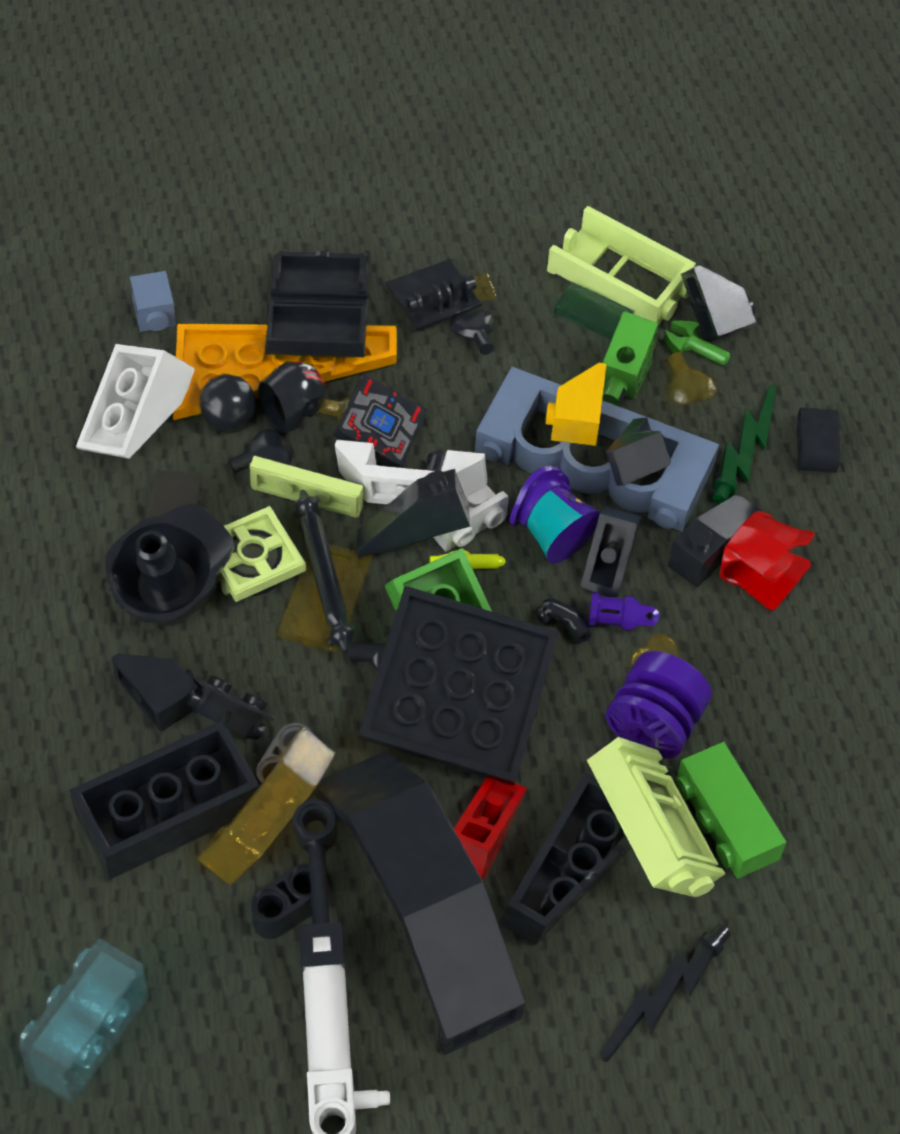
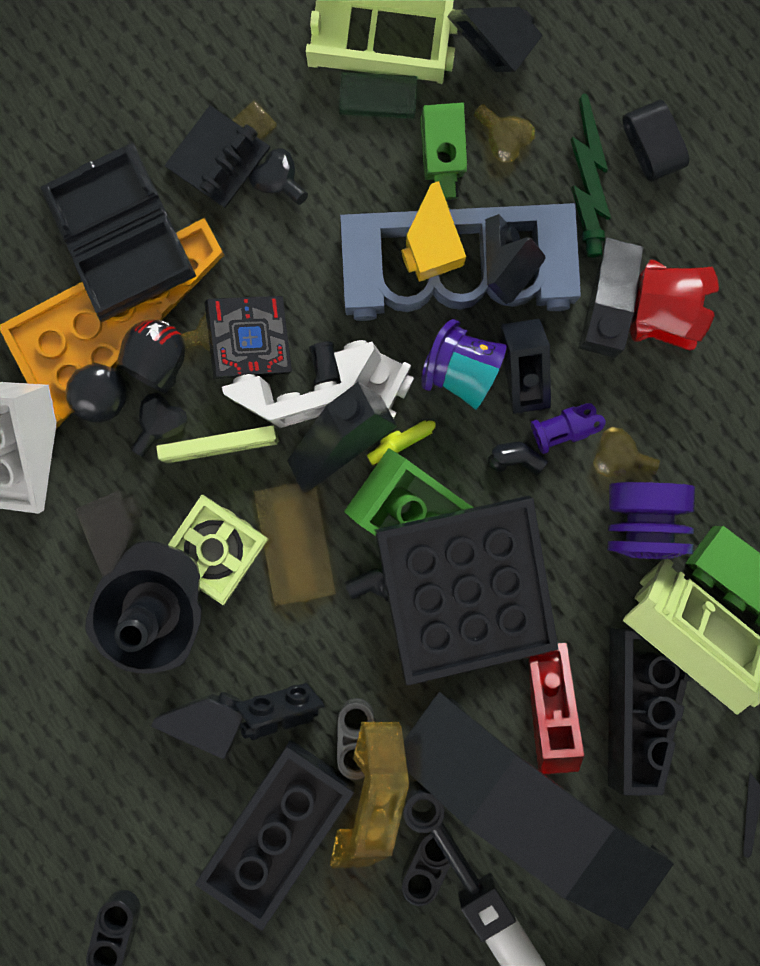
camera: 25 degrees left, 30 degrees up
black wheel [293,490,355,653] -> none
bright green bar [664,320,730,365] -> none

